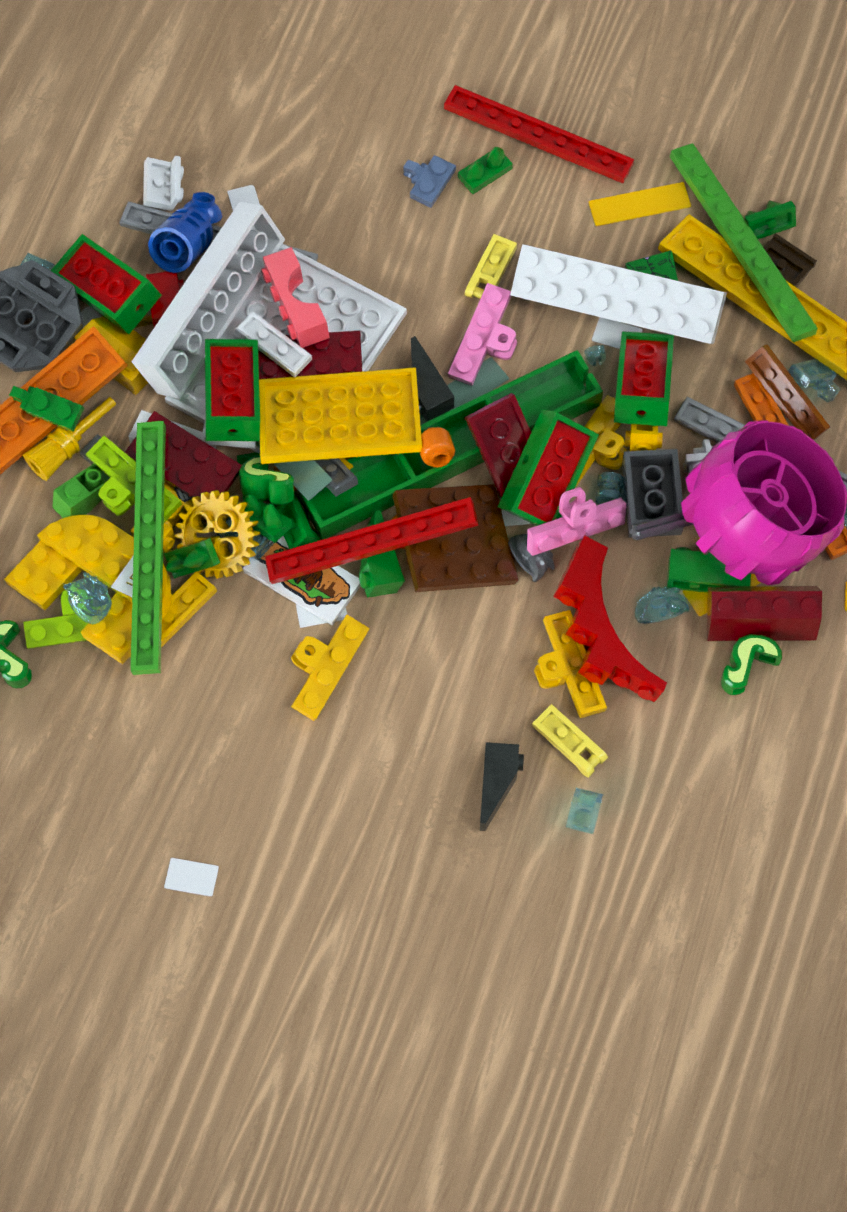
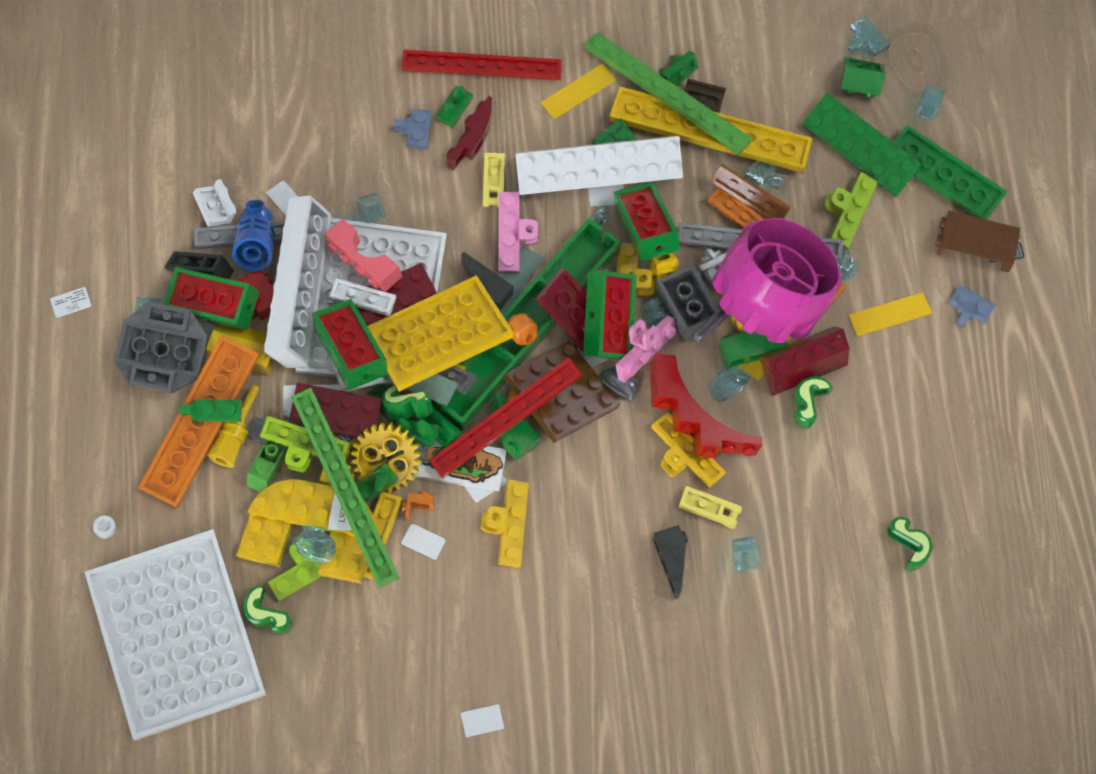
camera: 30 degrees left, 0 degrees up
none -> pearl dark grey slope [165,251,234,279]
none -> clear light blue brick [355,192,387,224]
none -> white sticker [401,524,445,560]
none -> orange bracket [402,492,435,520]
none -> dark red slope [446,96,492,171]
none -> green animal [887,517,933,571]

